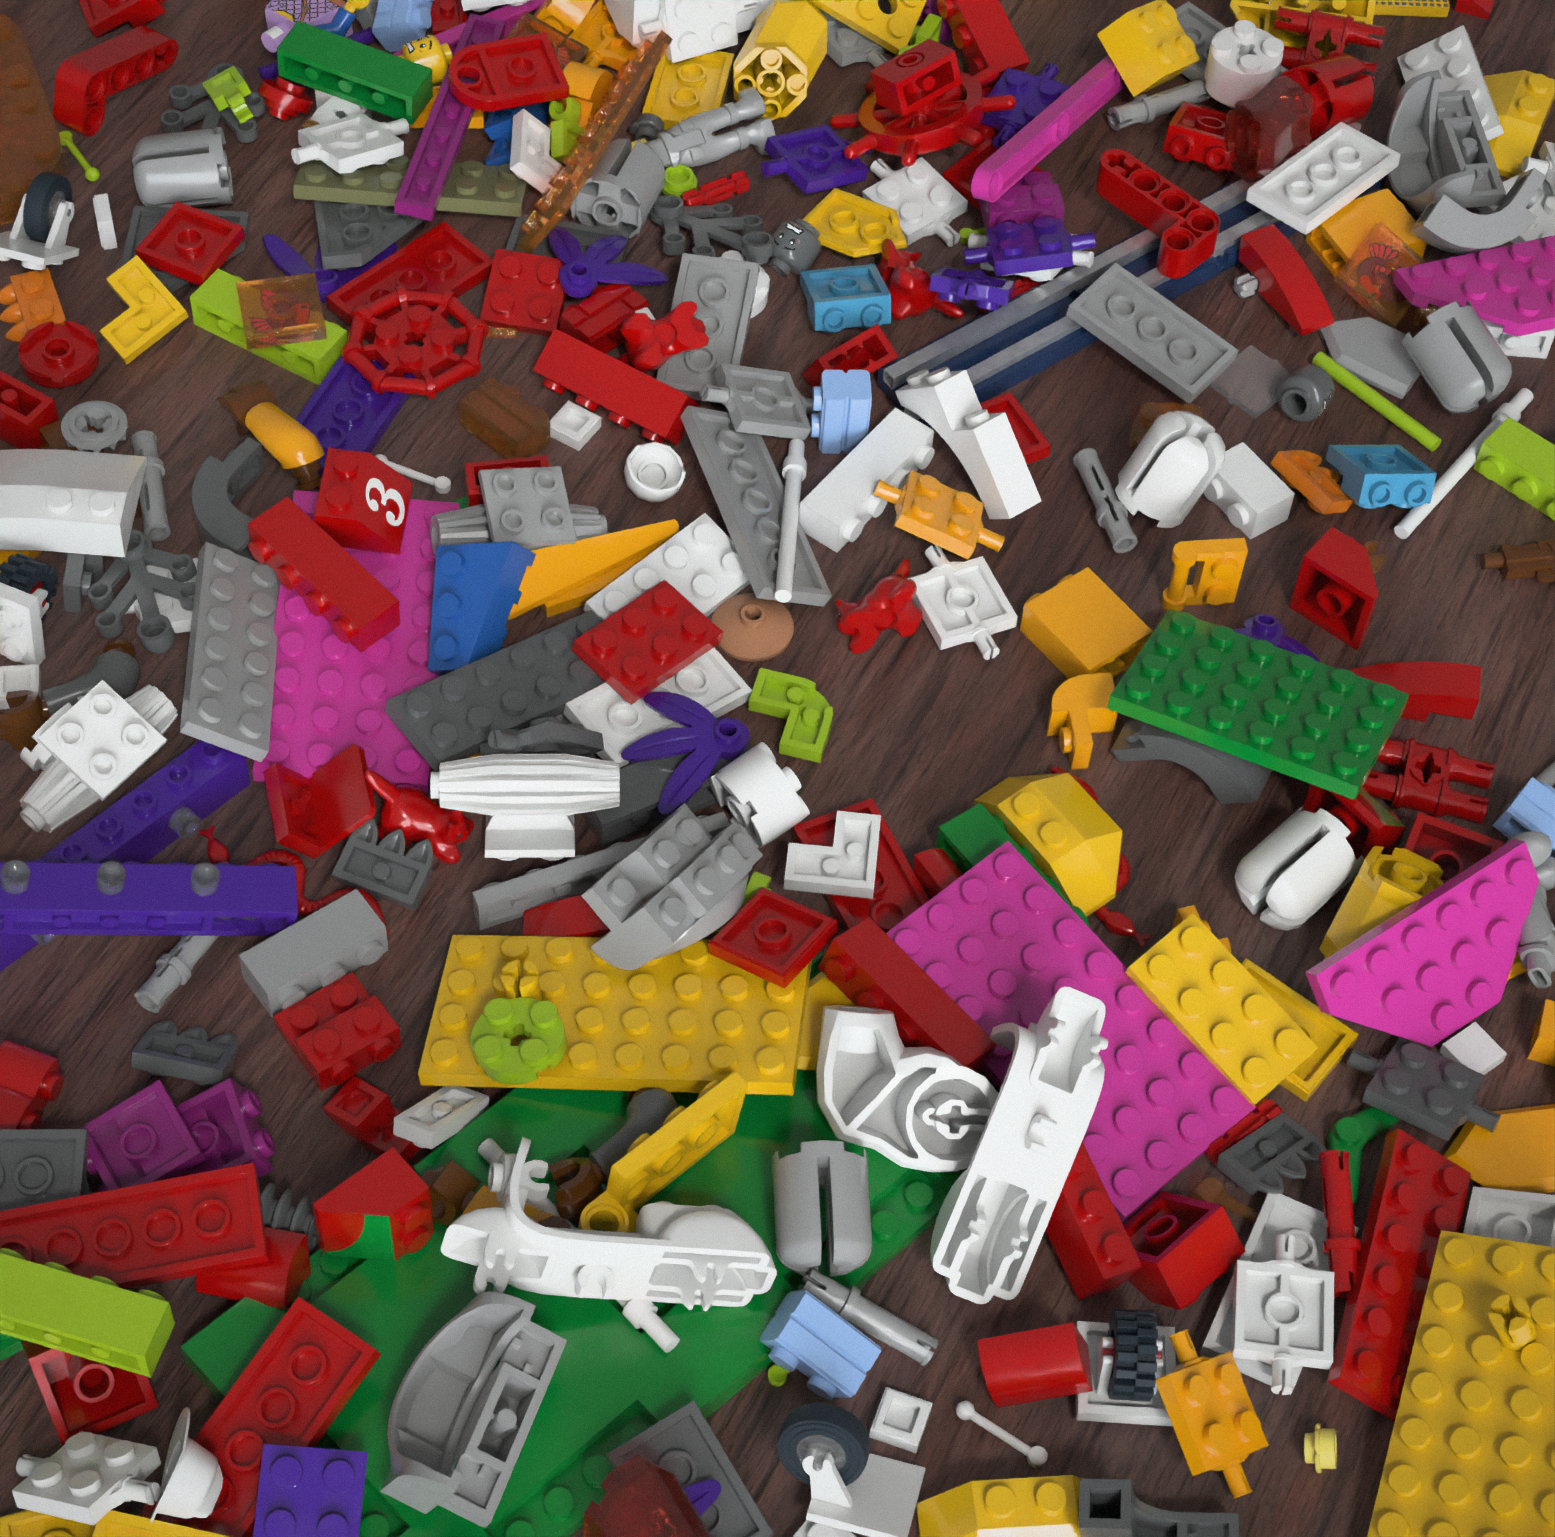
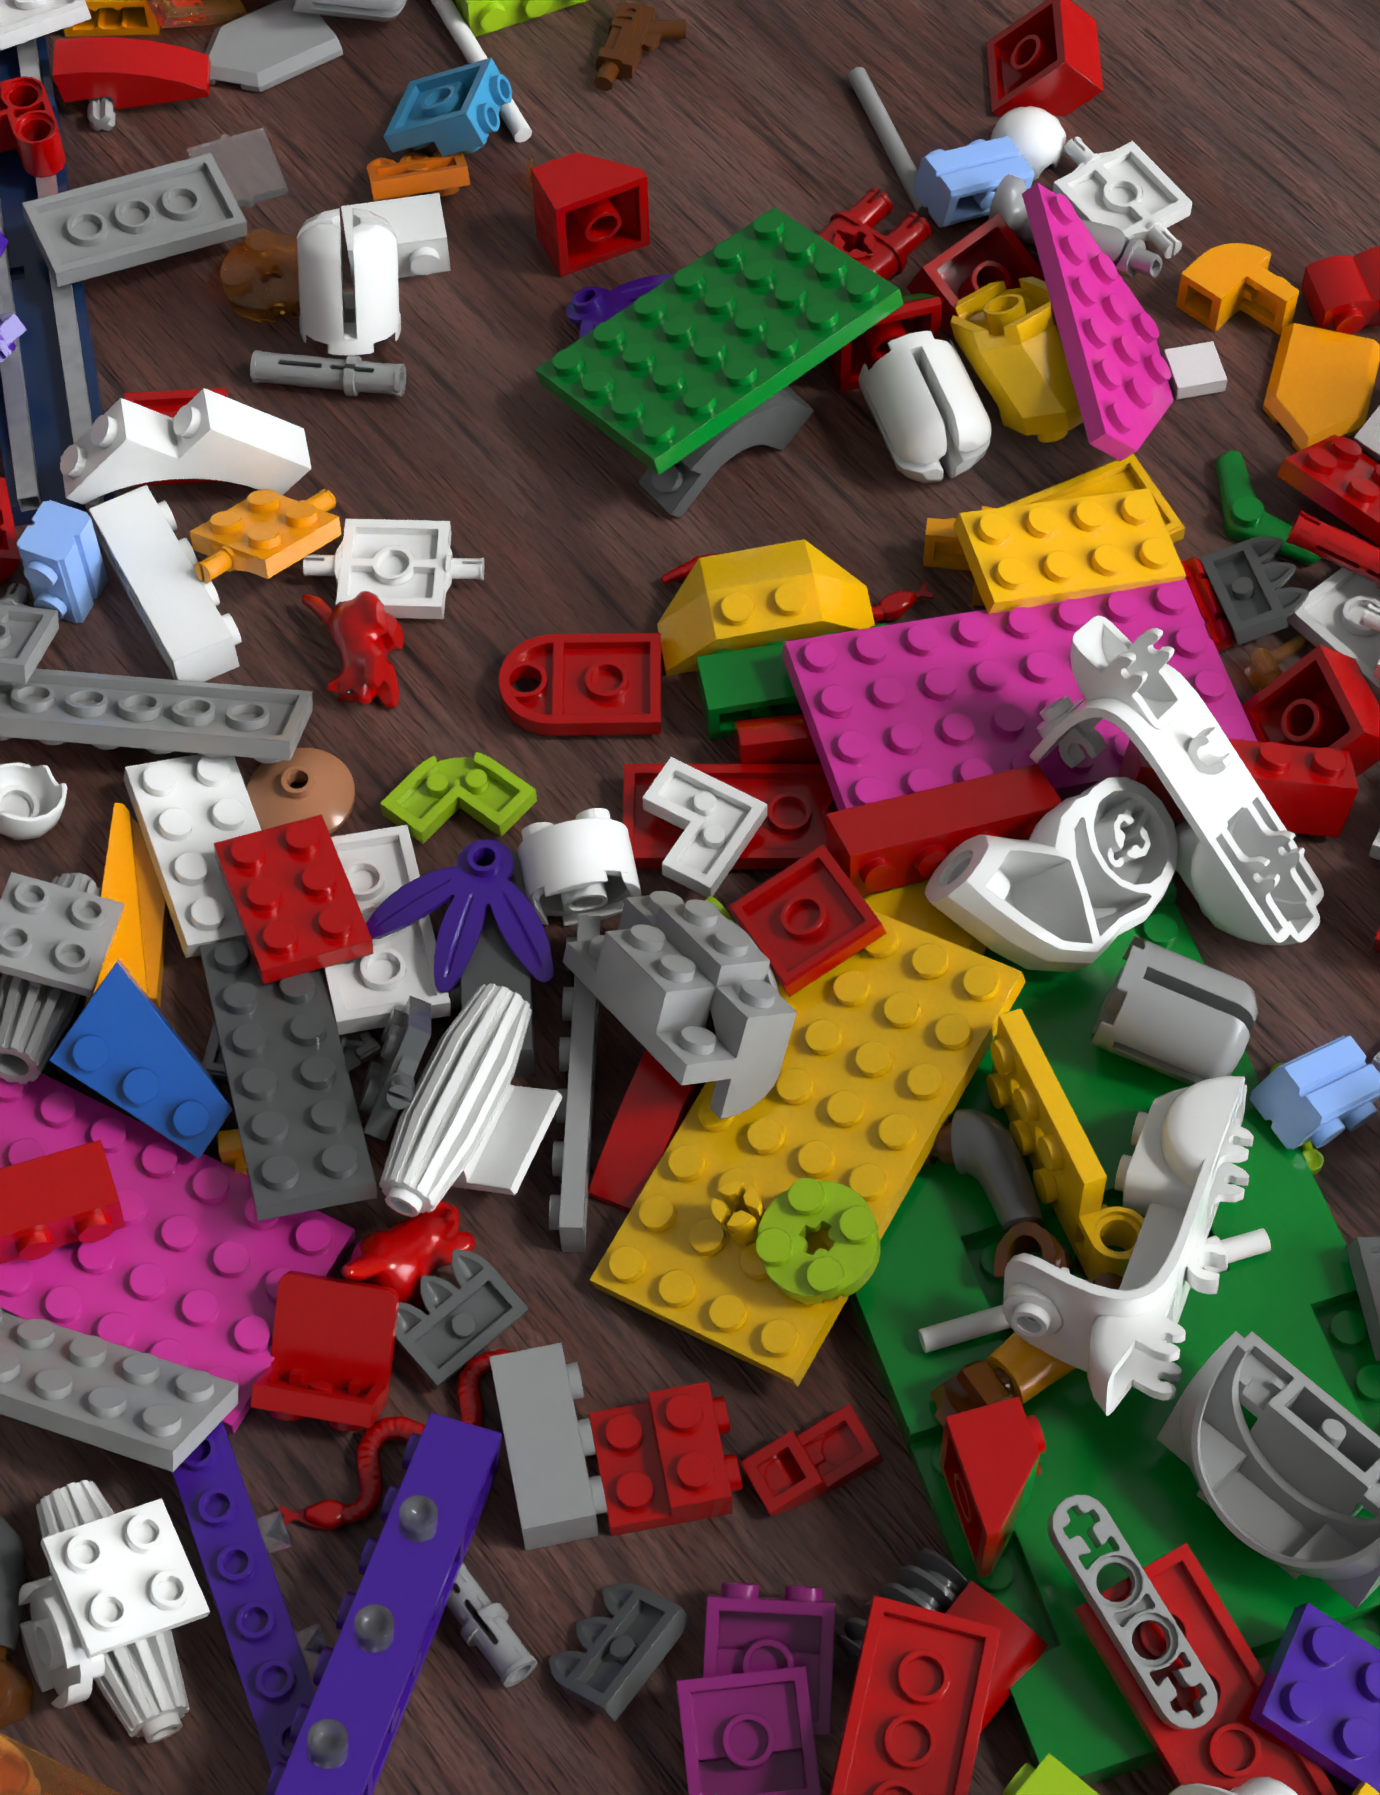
camera: 60 degrees left, 5 degrees up
white plate [393,1086,489,1149] -> none
white bar [775,439,807,603] -> none
light grey pin [797,1267,939,1366] -> none
light orange brick [1020,567,1153,679] -> none
light orange brick [1046,672,1118,770] -> none
light orange plate [1161,538,1248,612] -> none
dark grey head [1276,364,1335,422] -> none
lime bar [1312,351,1442,452] -> none
dark grey plate [1347,1037,1501,1141] -> none
red slope [1349,661,1482,722] -> none
none -> red plate [498,633,661,736]
none -> light grey beam [1047,1495,1217,1730]

